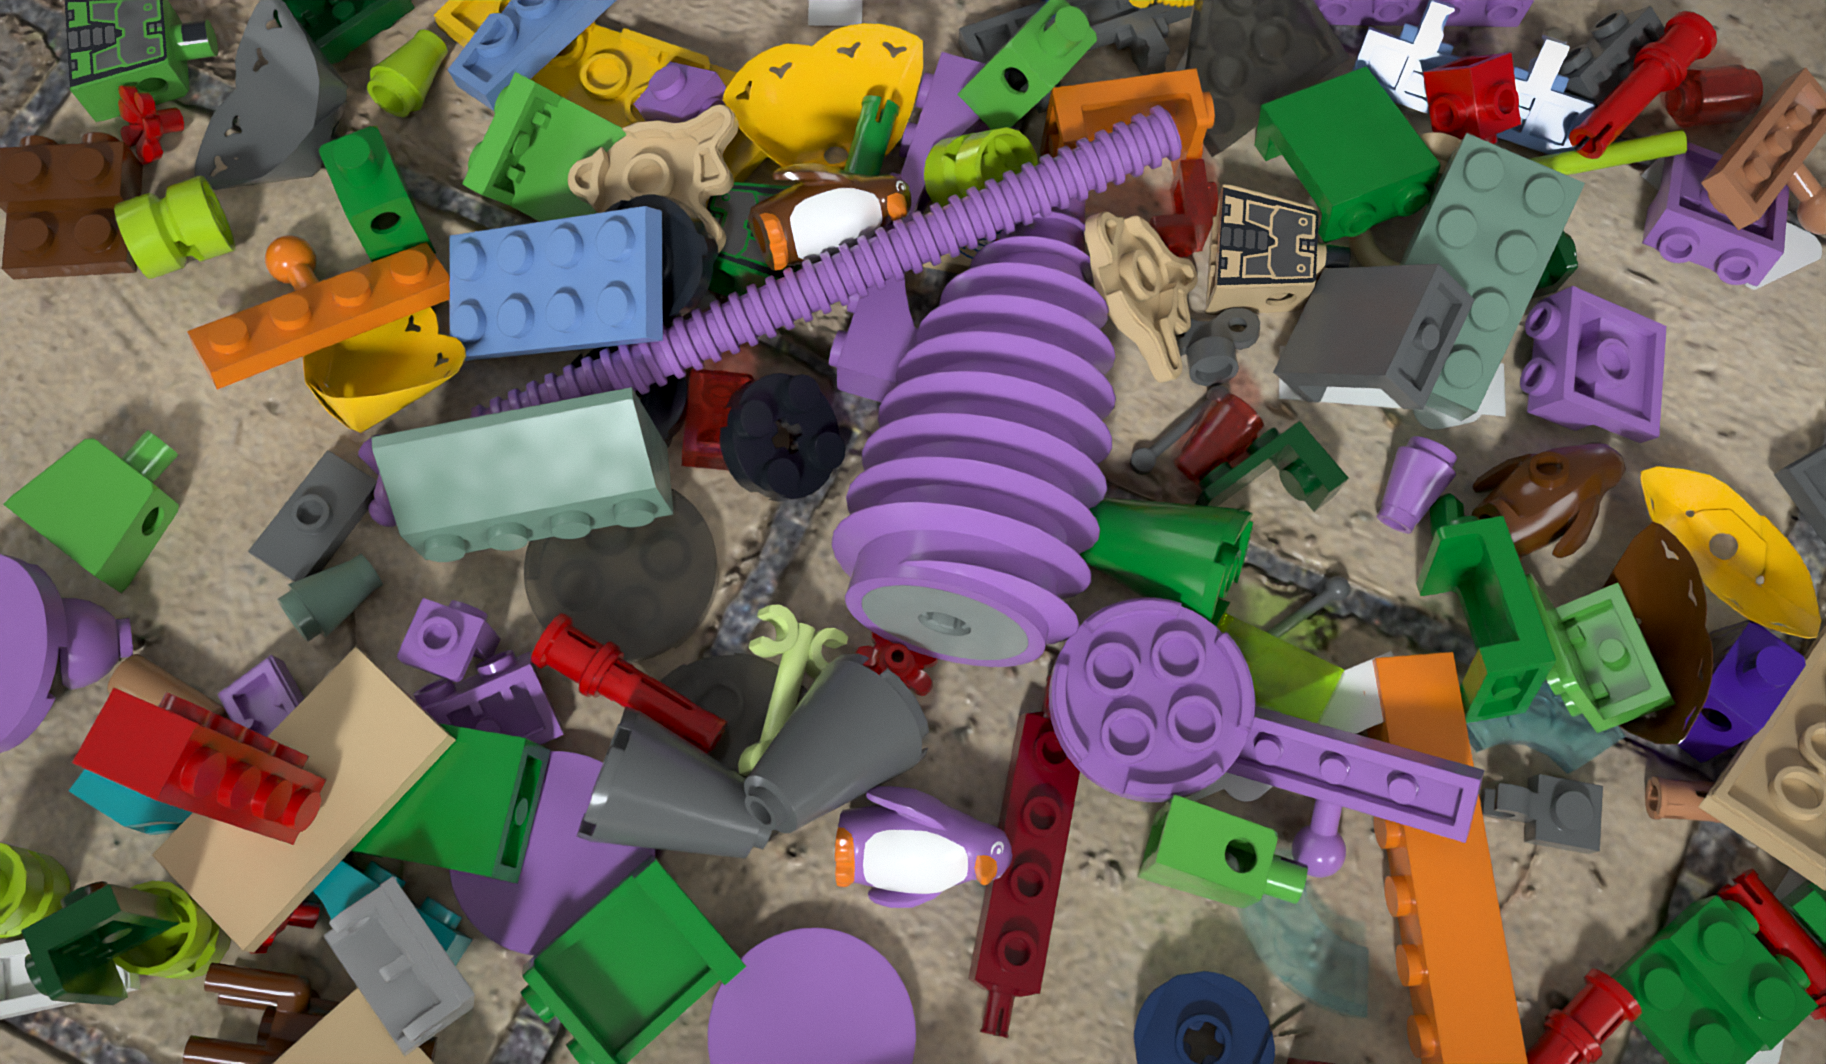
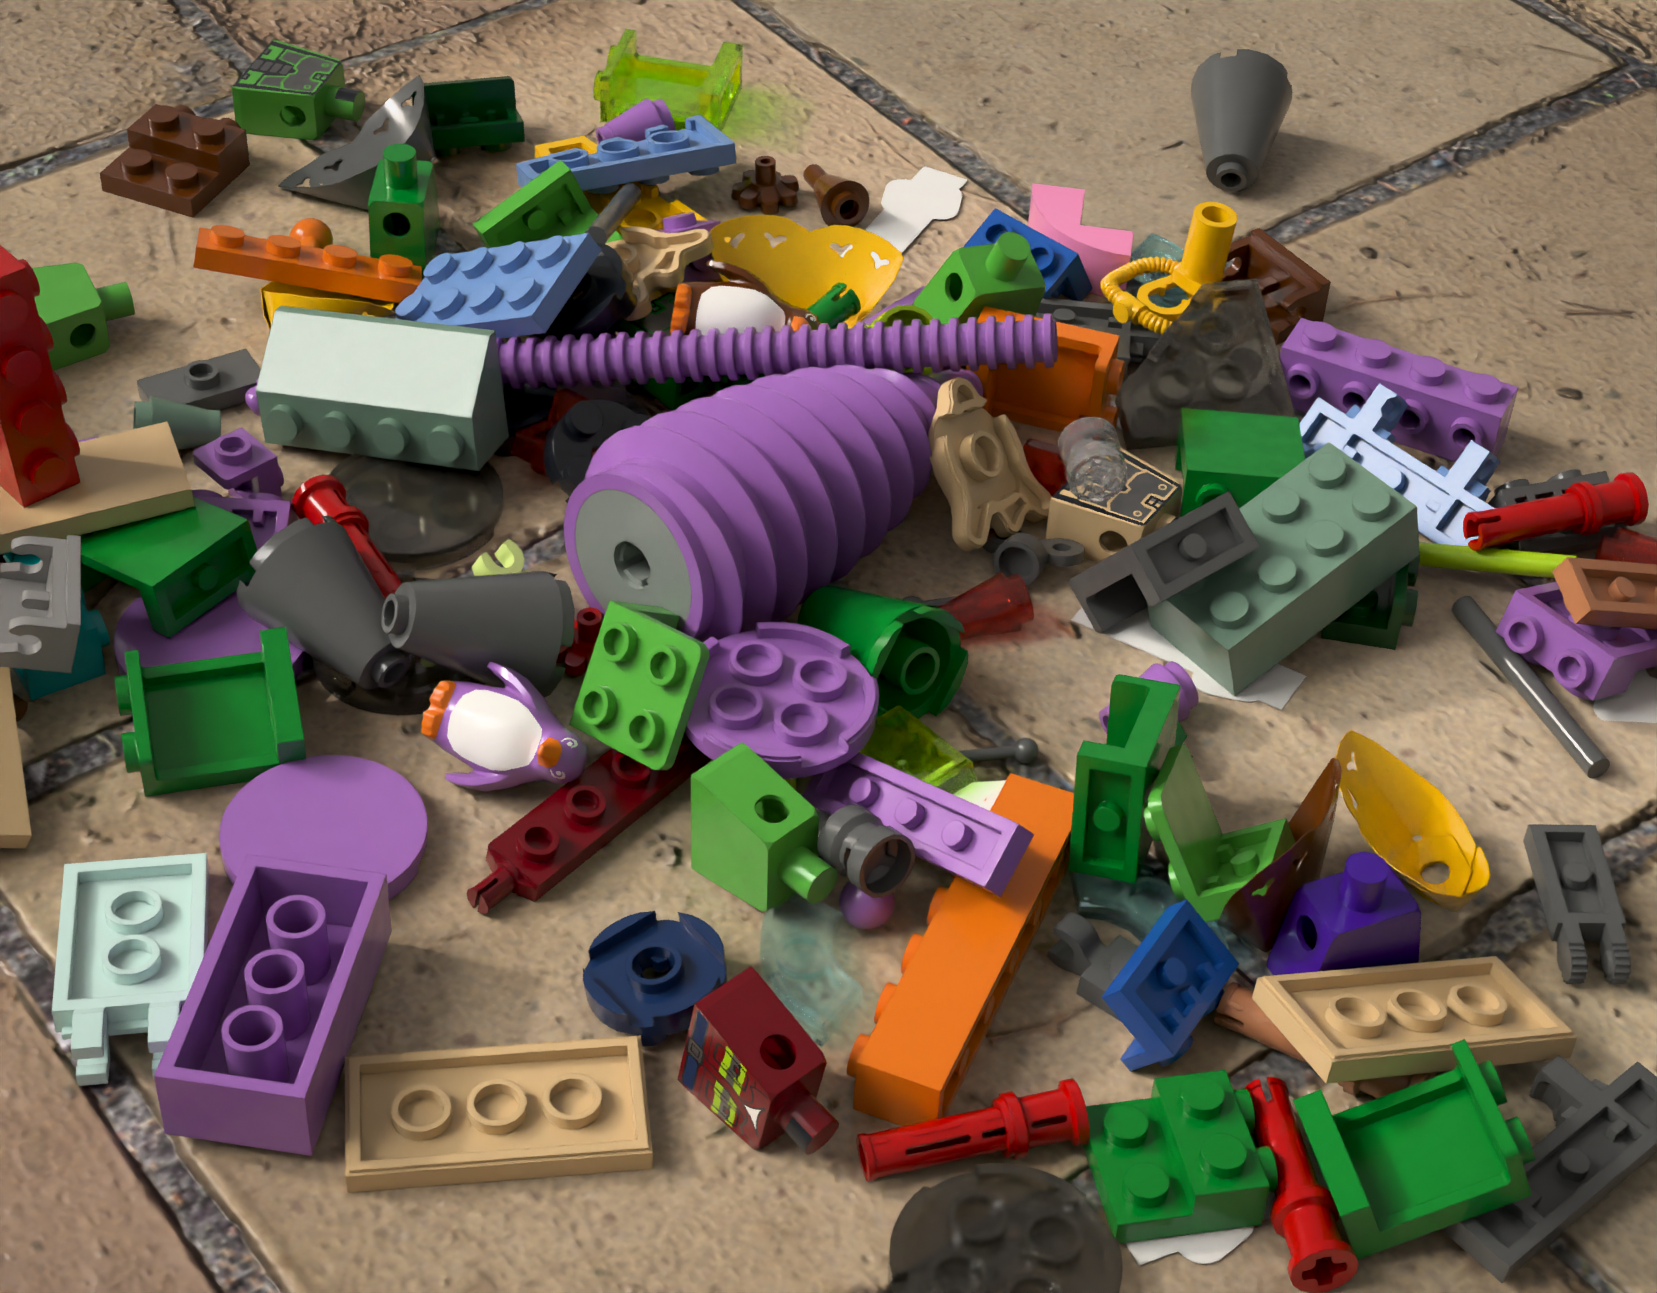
camera: 30 degrees right, 30 degrees down
lime wheel [114,175,236,279] -> none
red plant [118,86,184,165] -> none
lime cone [367,29,448,117] -> none
dark green bracket [1194,420,1349,512] -> none
red brick [1423,52,1521,144] -> none
reddish brown animal [1471,442,1626,560] -> none
medium lavender plate [1520,286,1667,443] -> none
none -> bright green bracket [569,600,709,770]
none -> dark grey bar [585,183,641,244]
none -> dark grey wheel [817,804,915,898]
none -> clear wheel [1058,417,1129,502]
none -> blue bracket [1101,899,1239,1071]
none -> dark grey bar [1452,596,1610,779]

